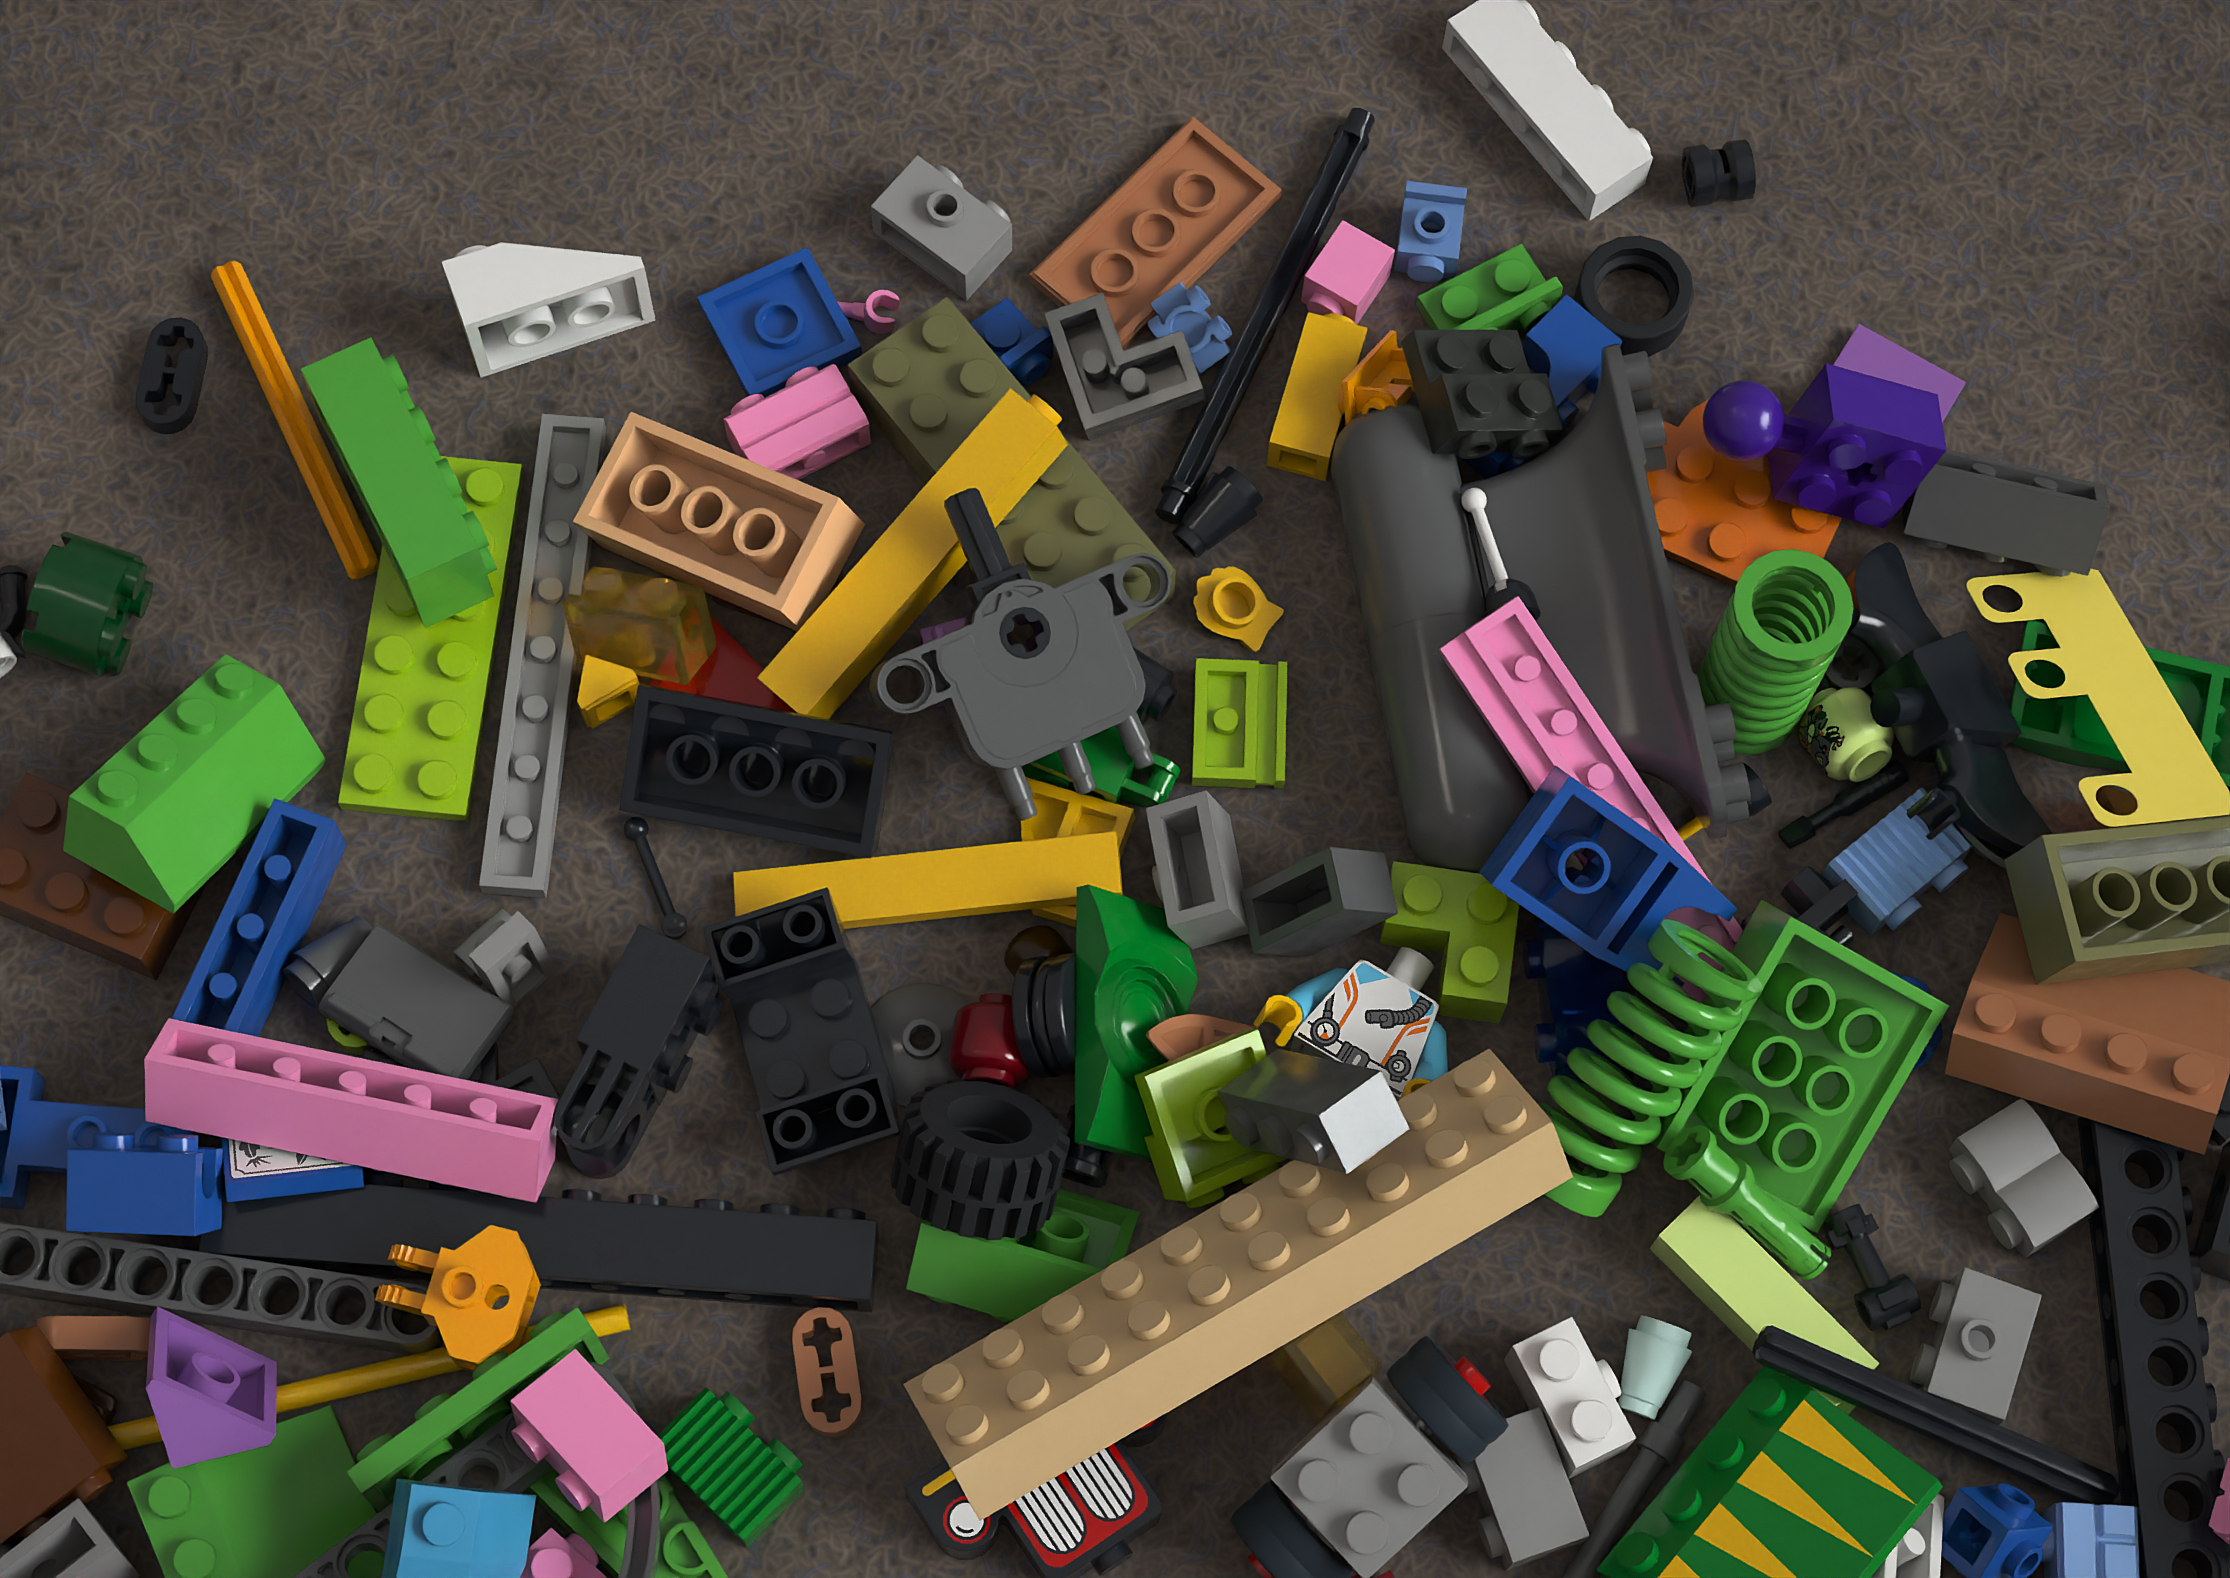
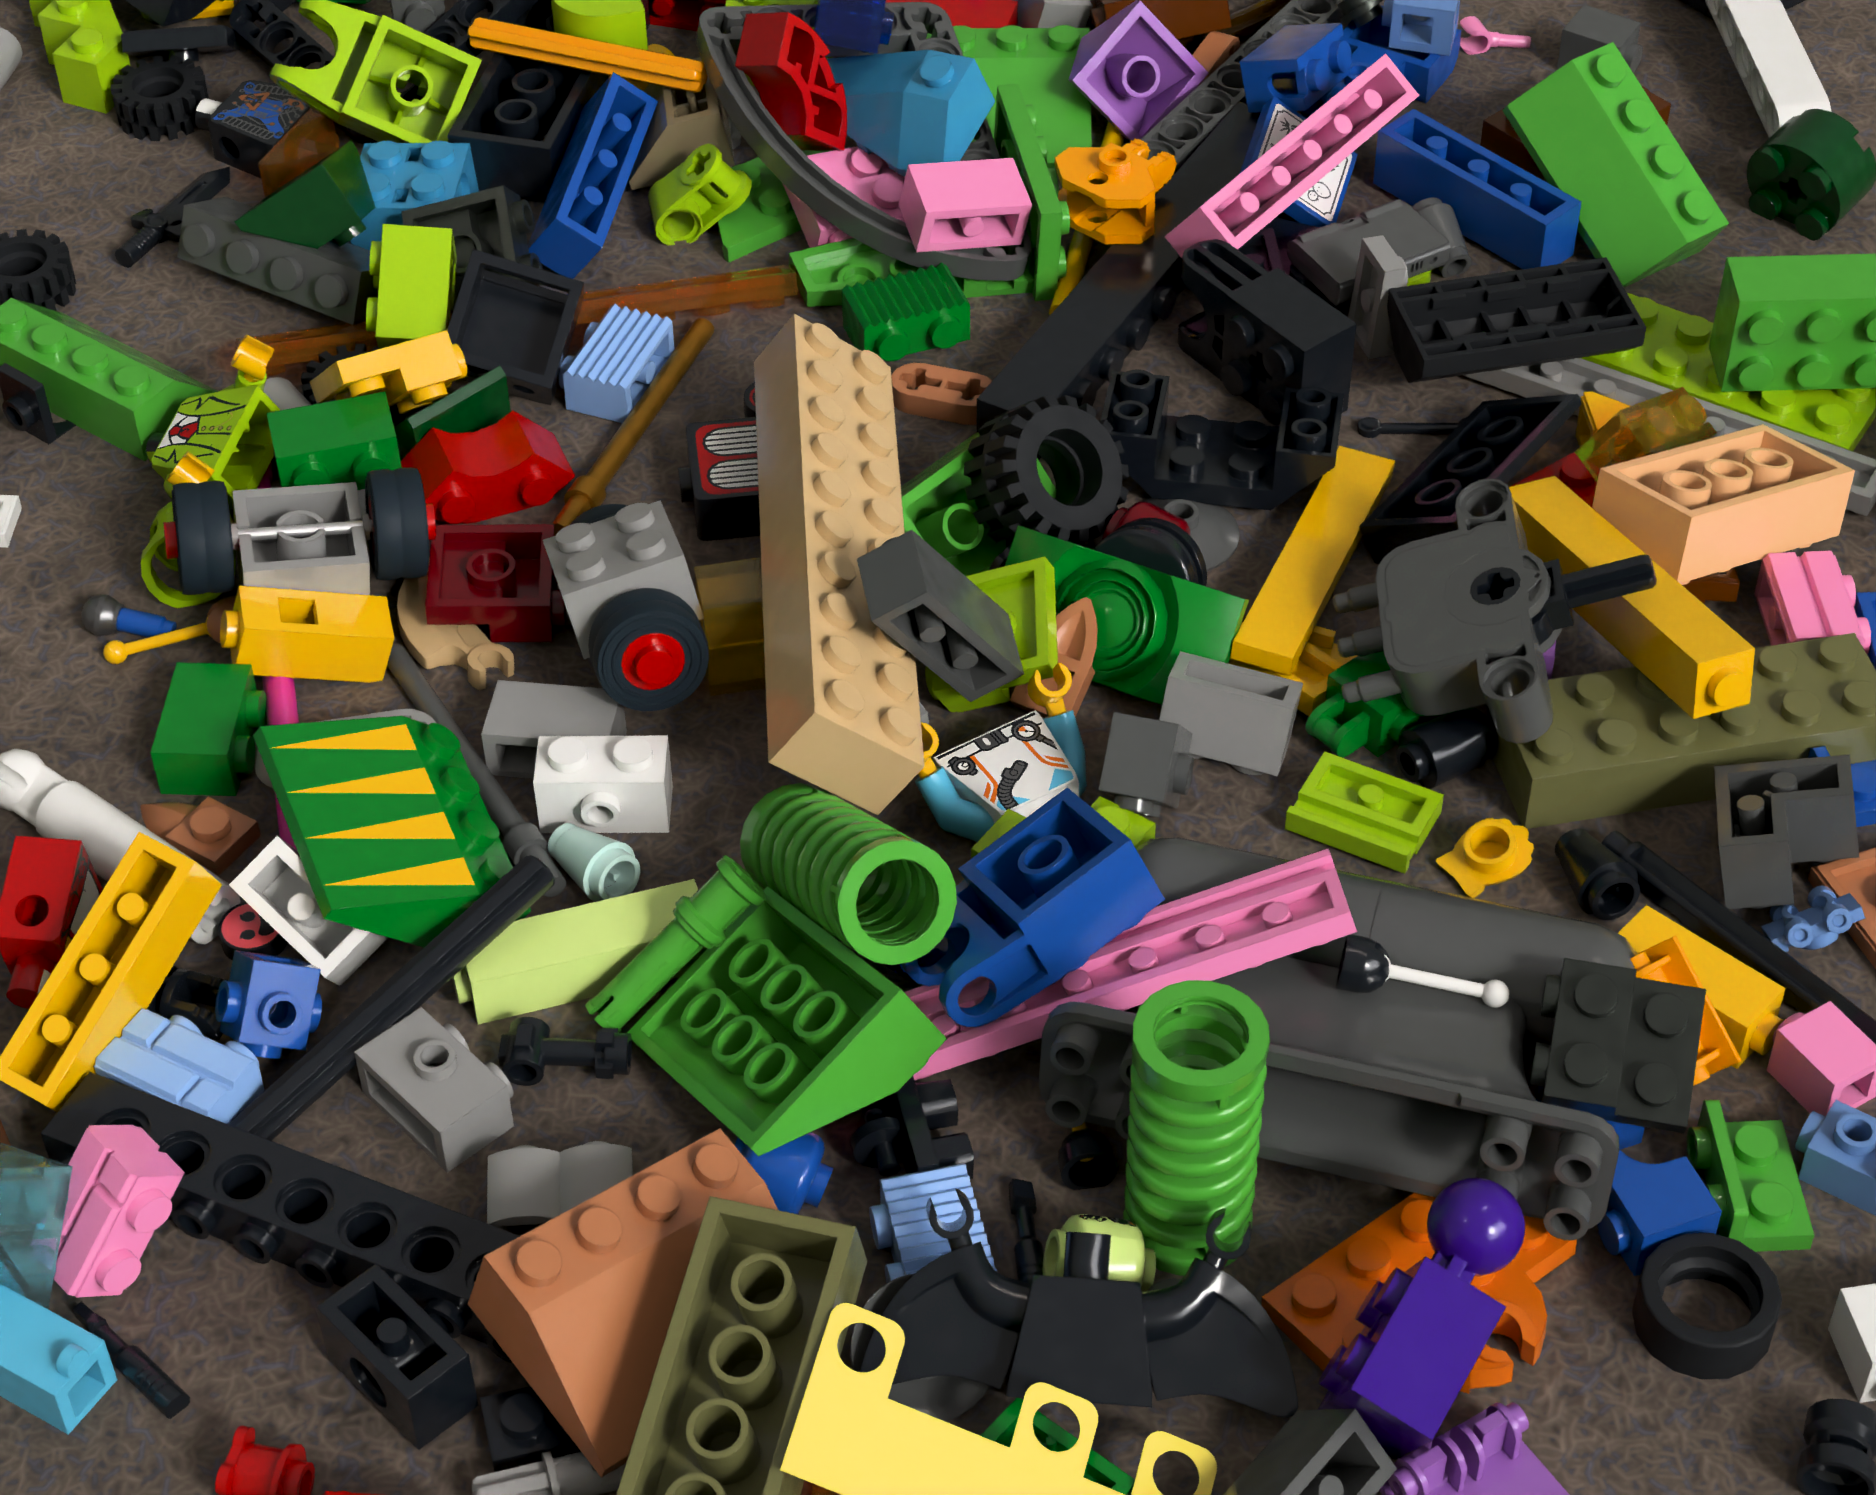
camera: 120 degrees right, 25 degrees down
none -> black piece [1387,257,1646,383]

